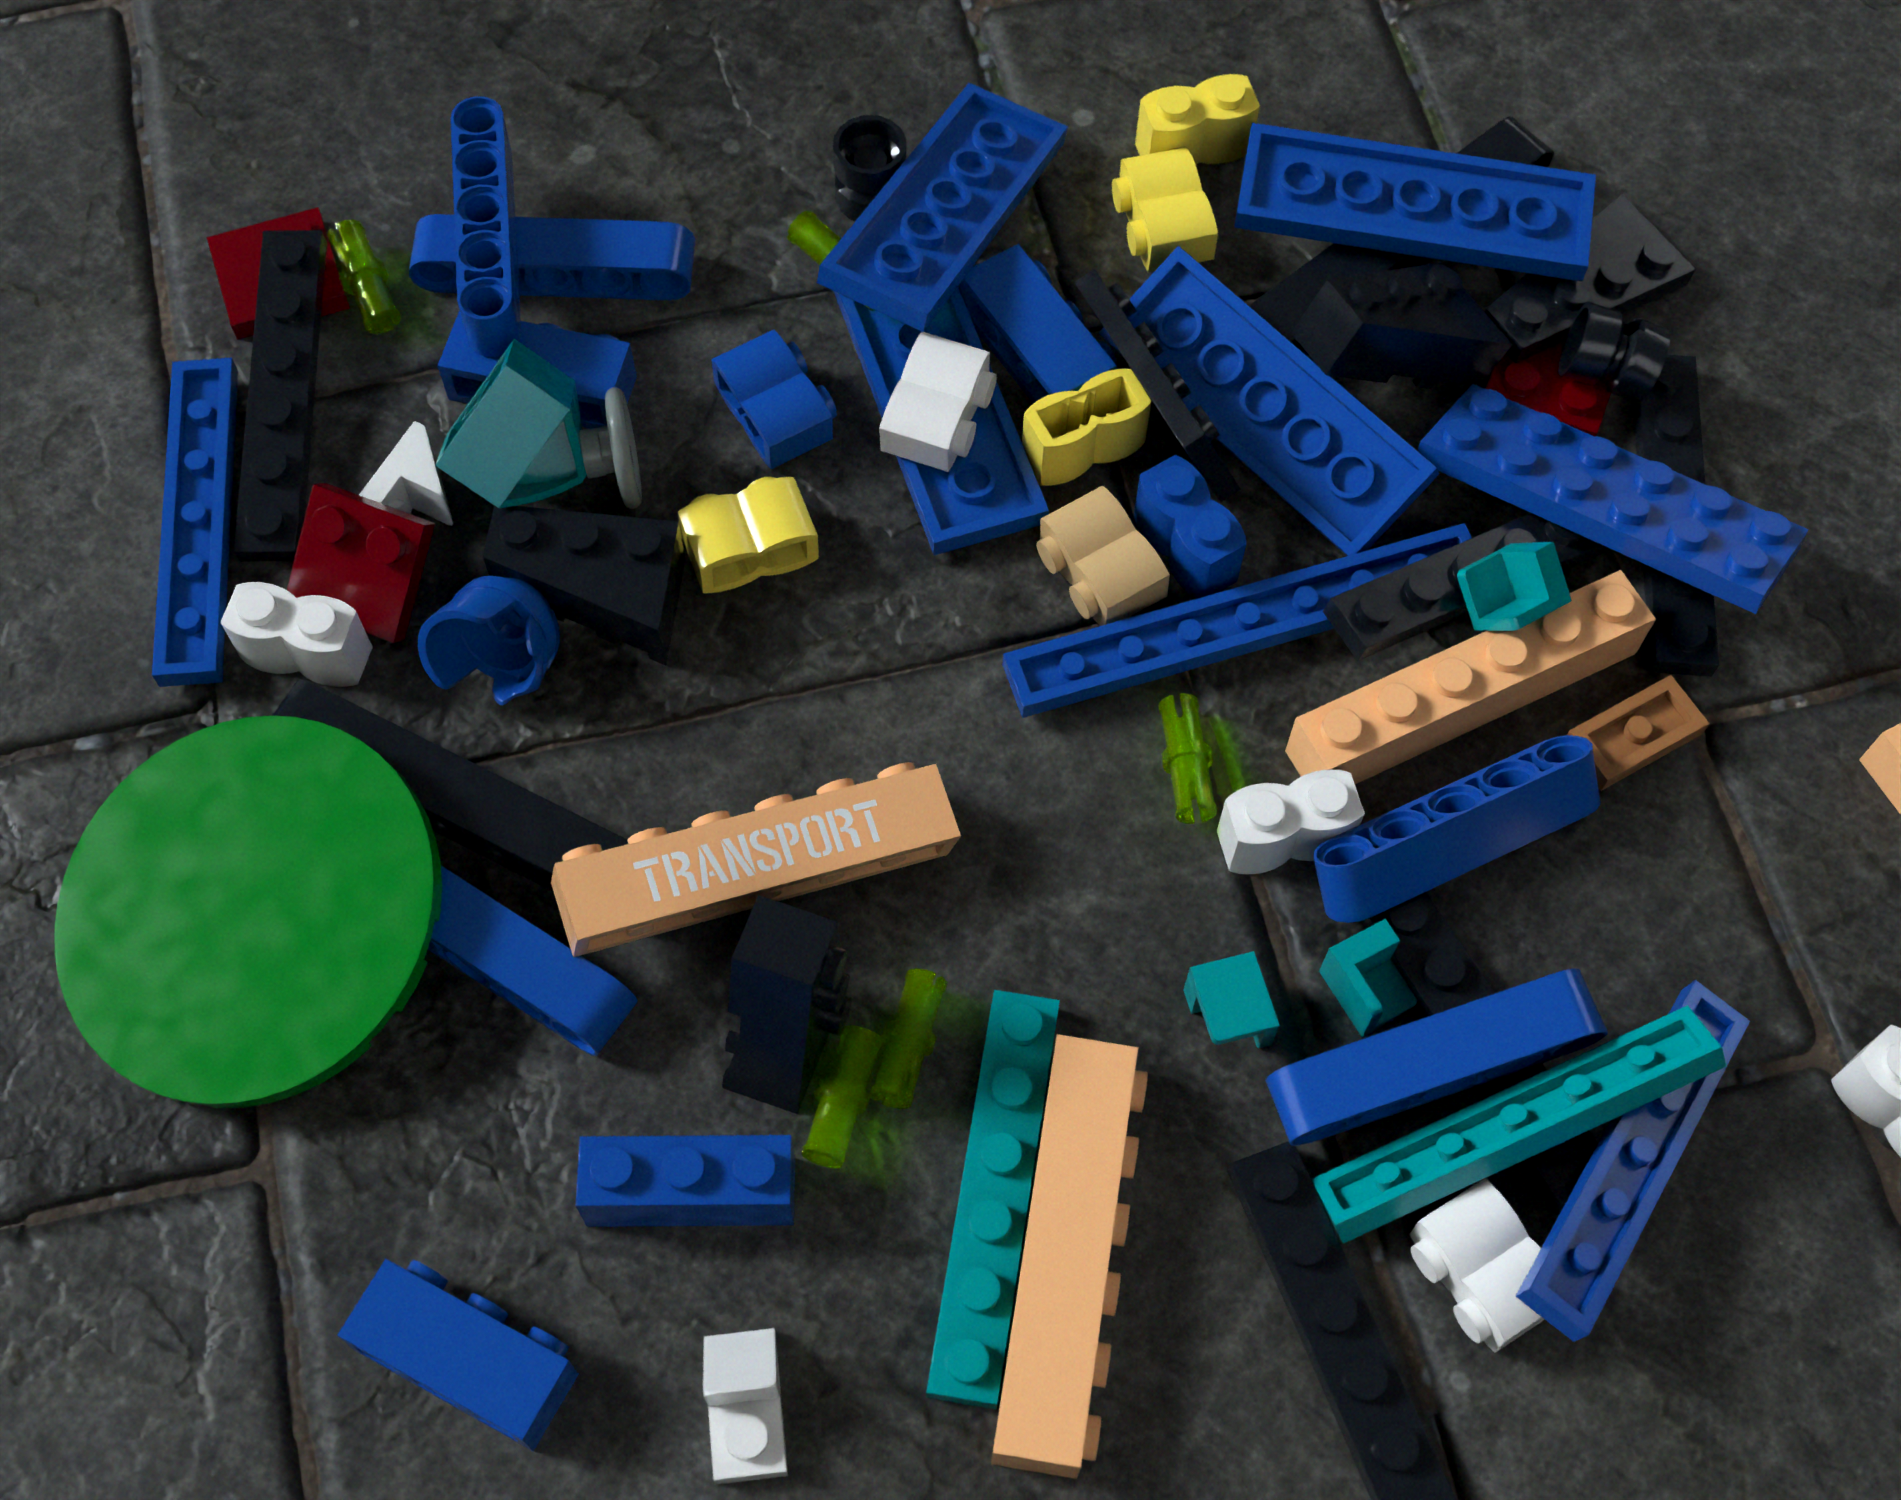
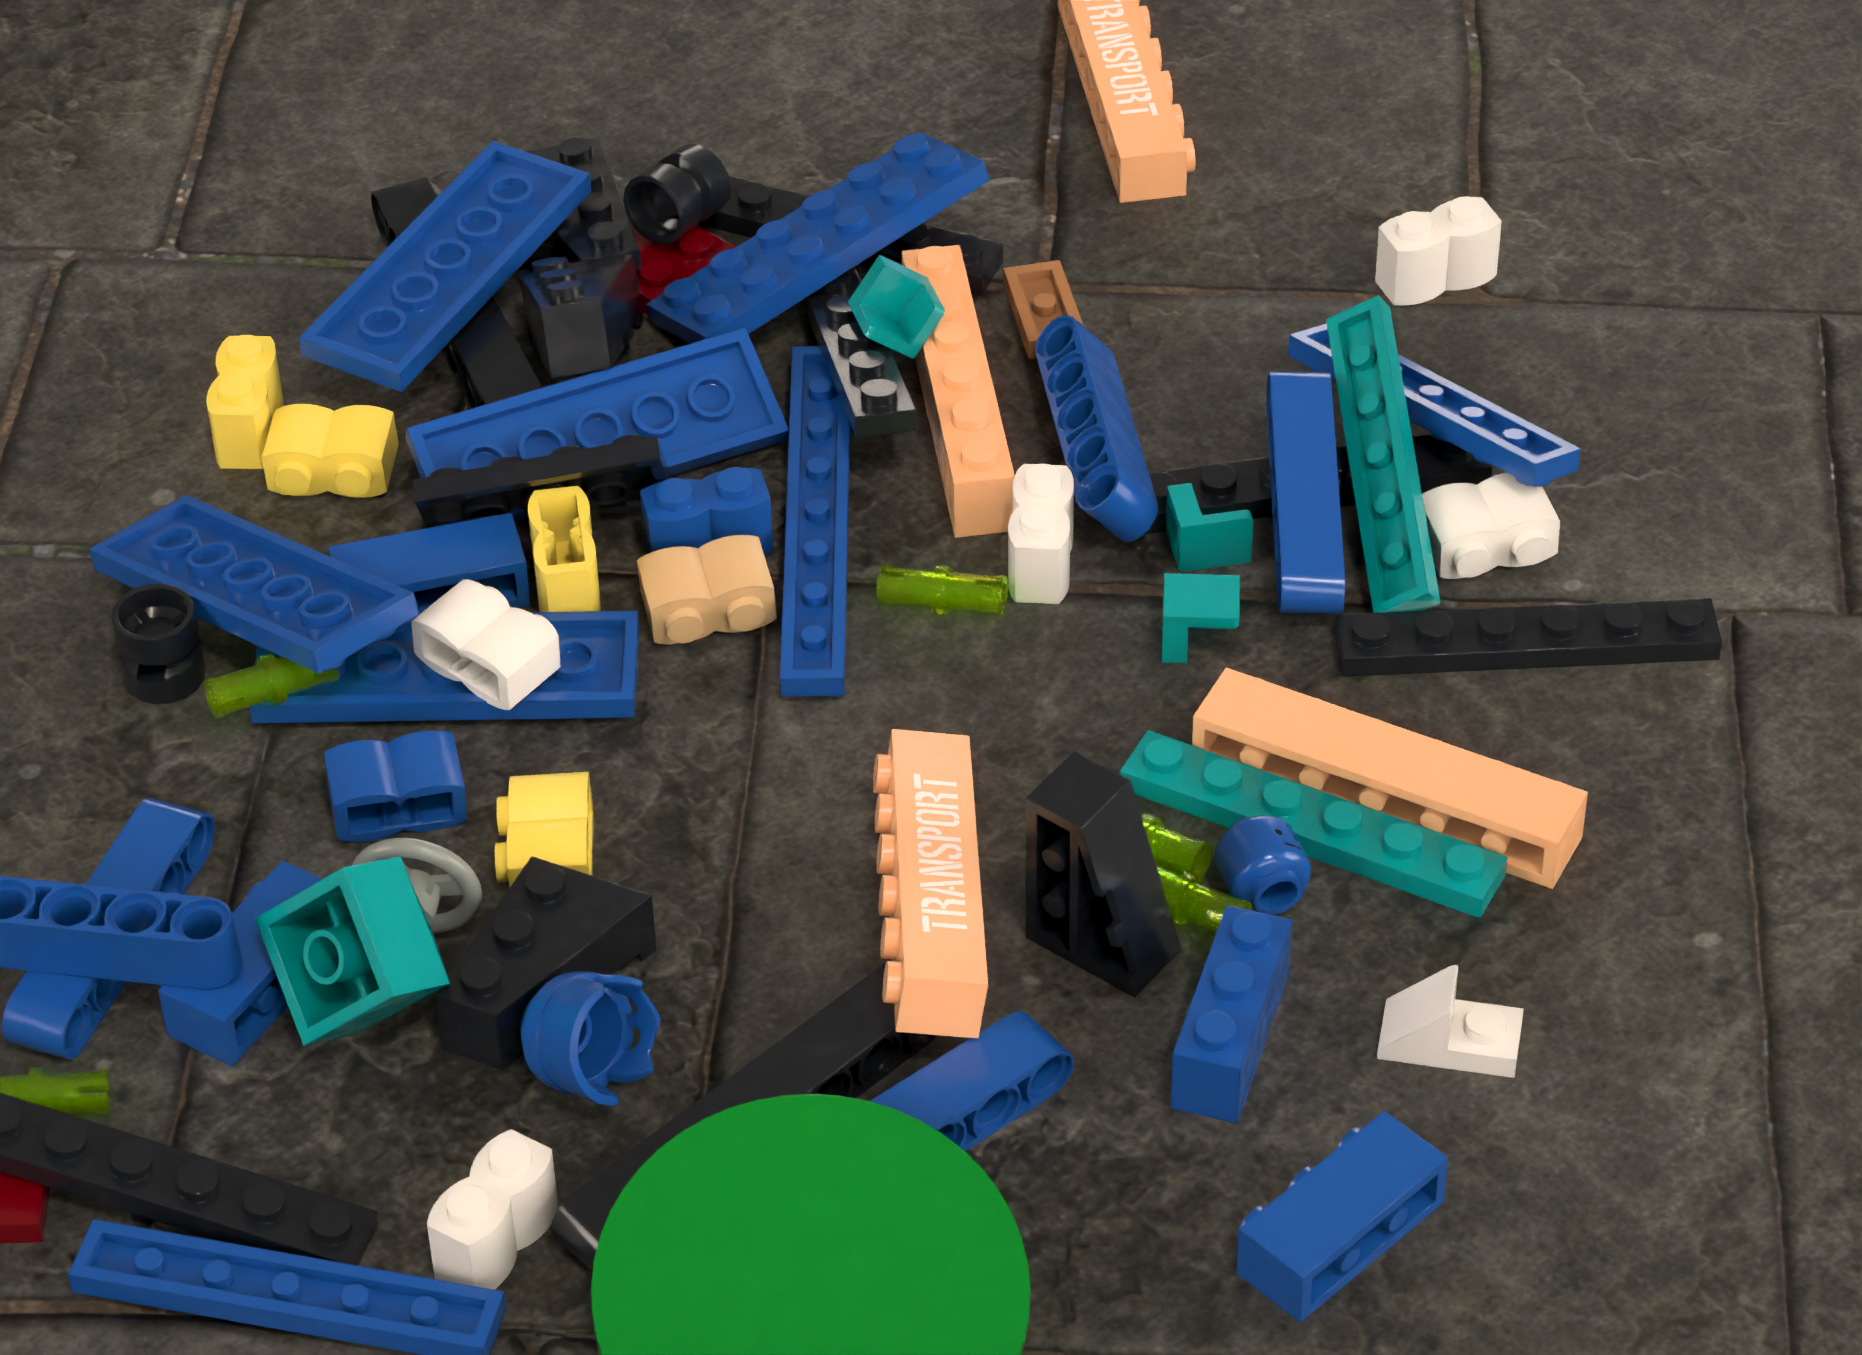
camera: 70 degrees left, 20 degrees down
dark red plate [287,483,435,643] -> none
white slope [359,421,453,526] -> none
none -> blue head [1214,815,1312,915]

